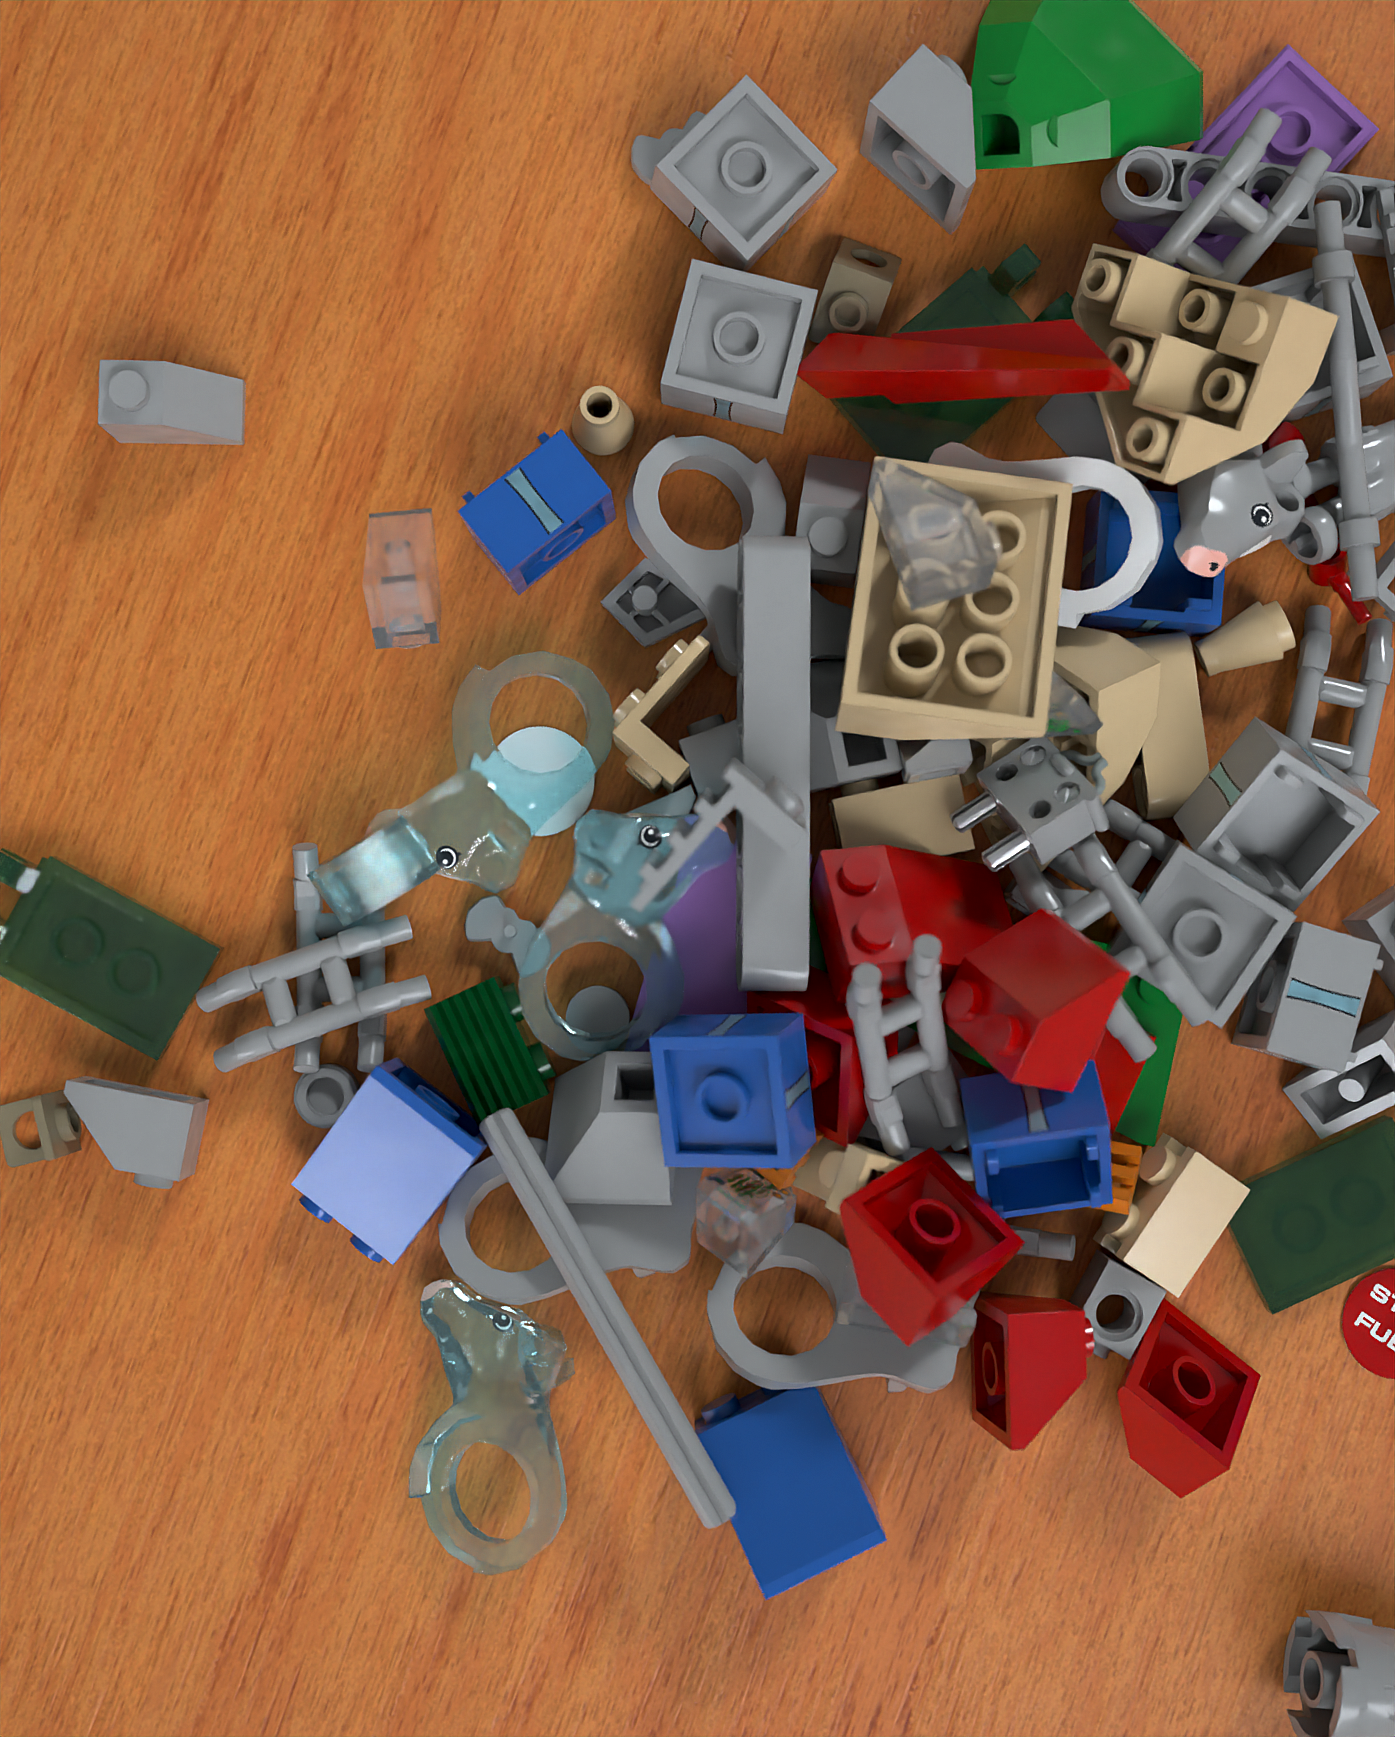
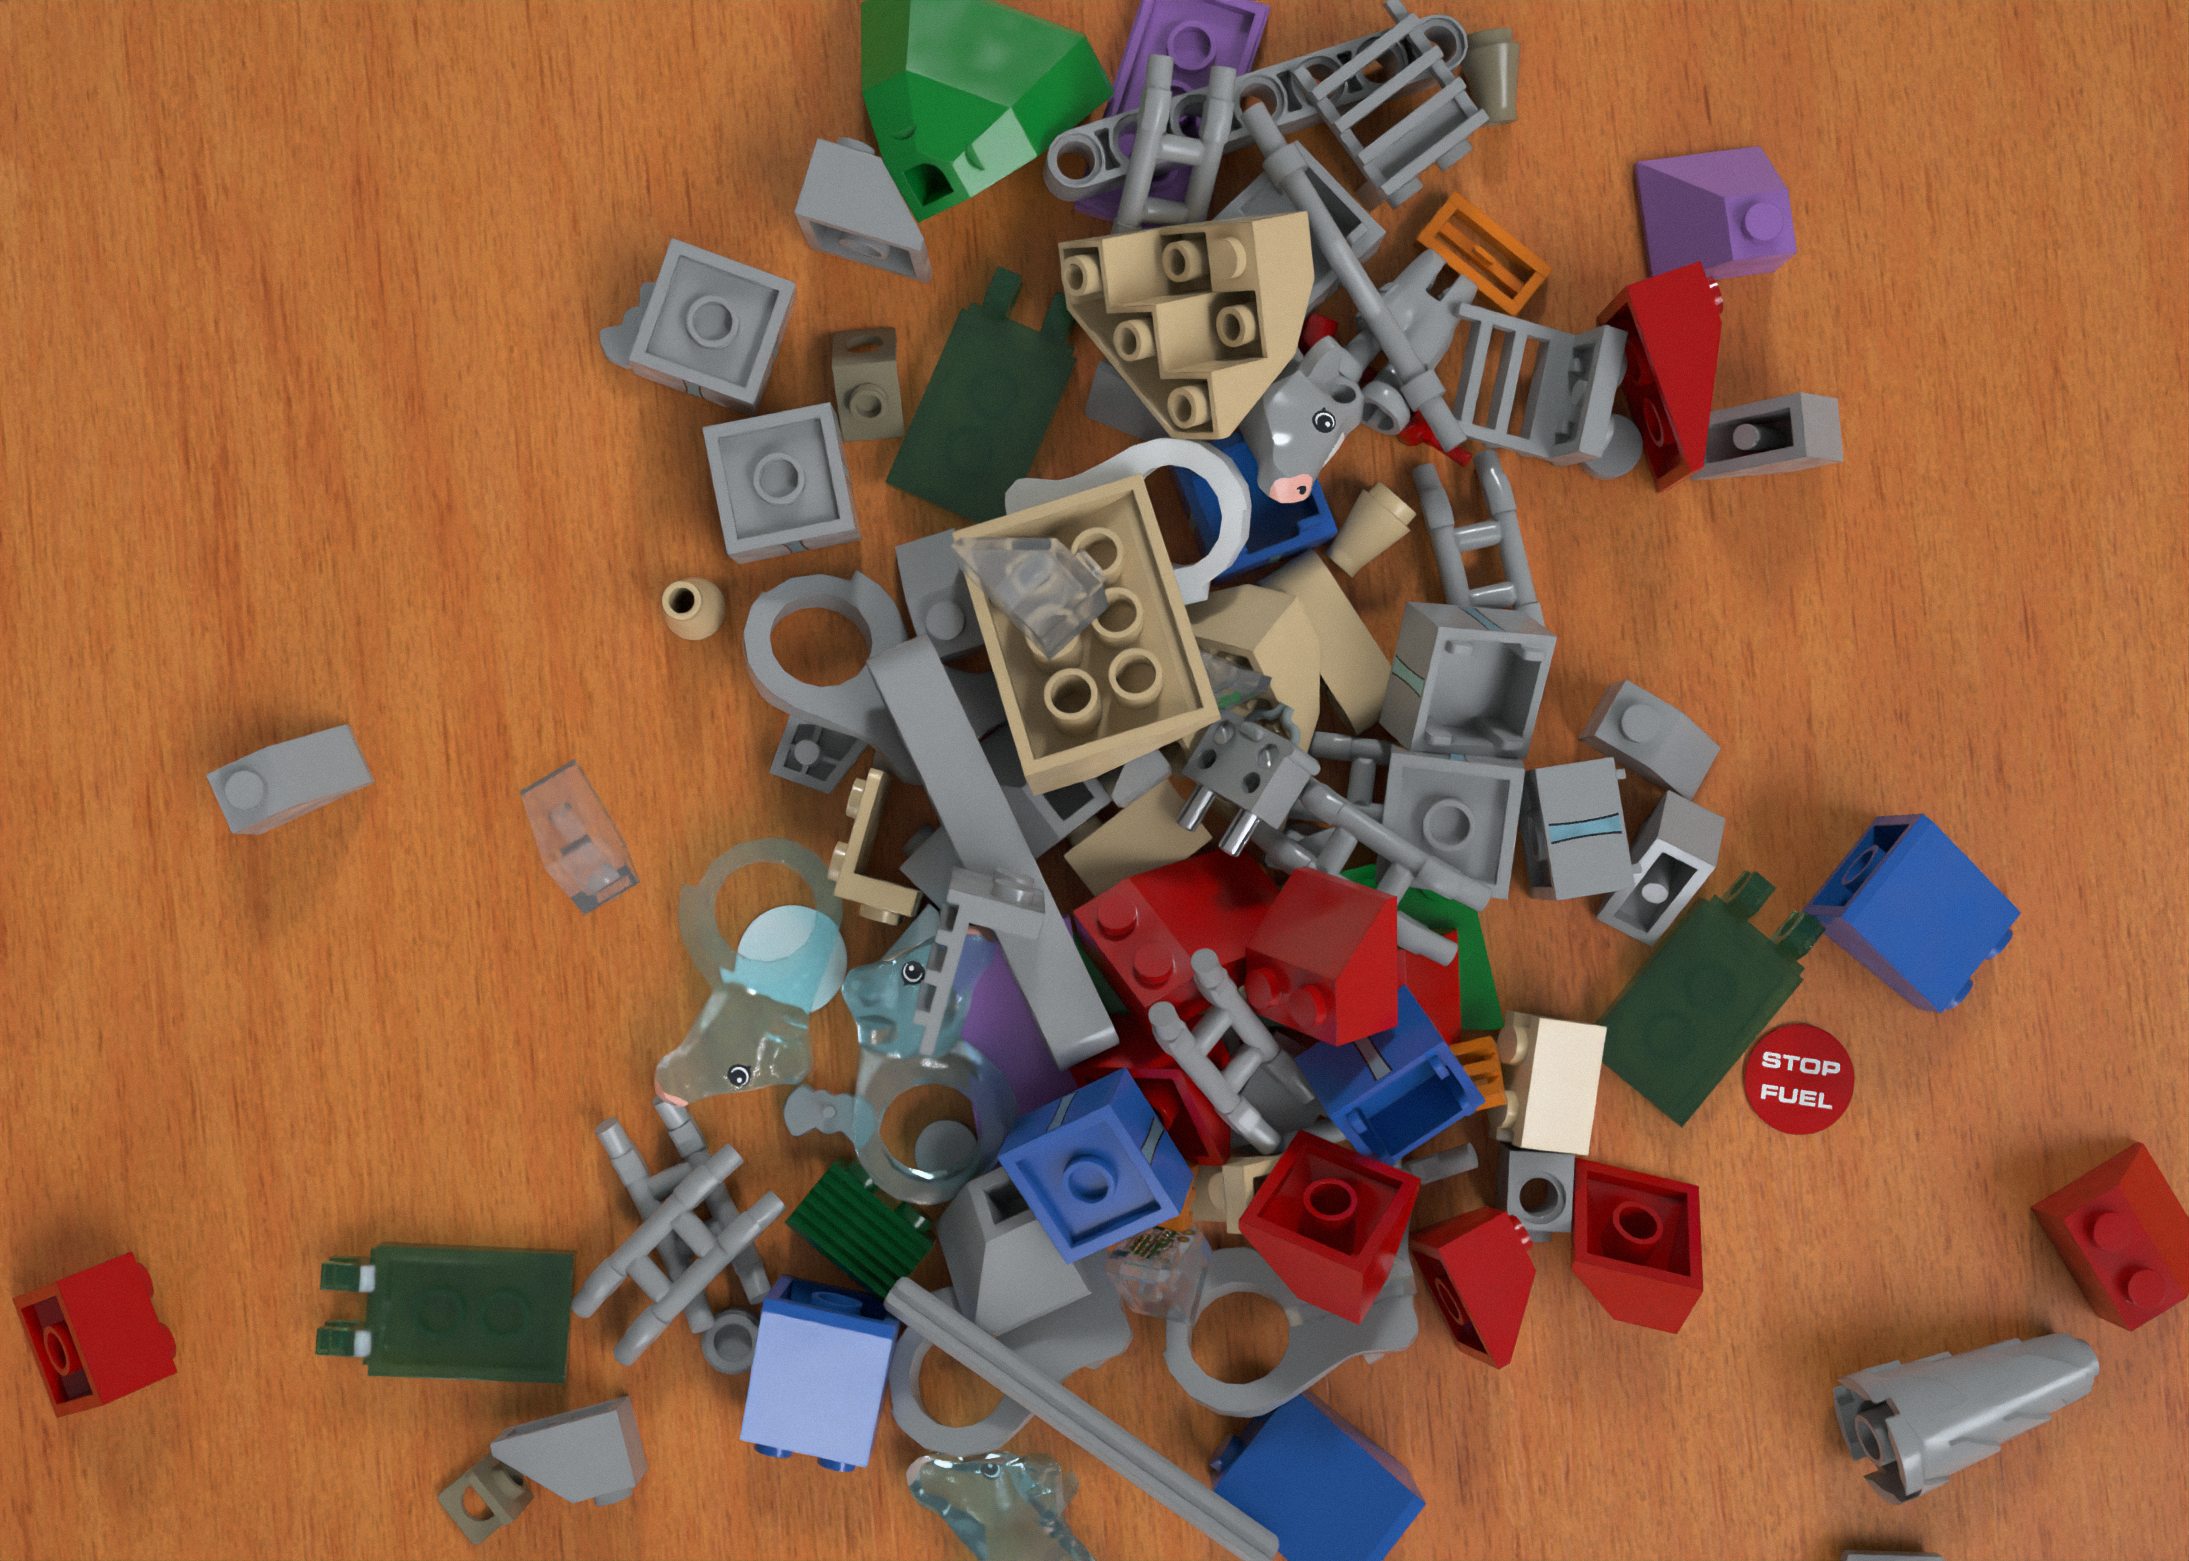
camera: 30 degrees left, 0 degrees up
clear light blue slope [306,815,441,927] -> none
blue container [458,429,616,595] -> none
red wedge [797,319,1130,404] -> none

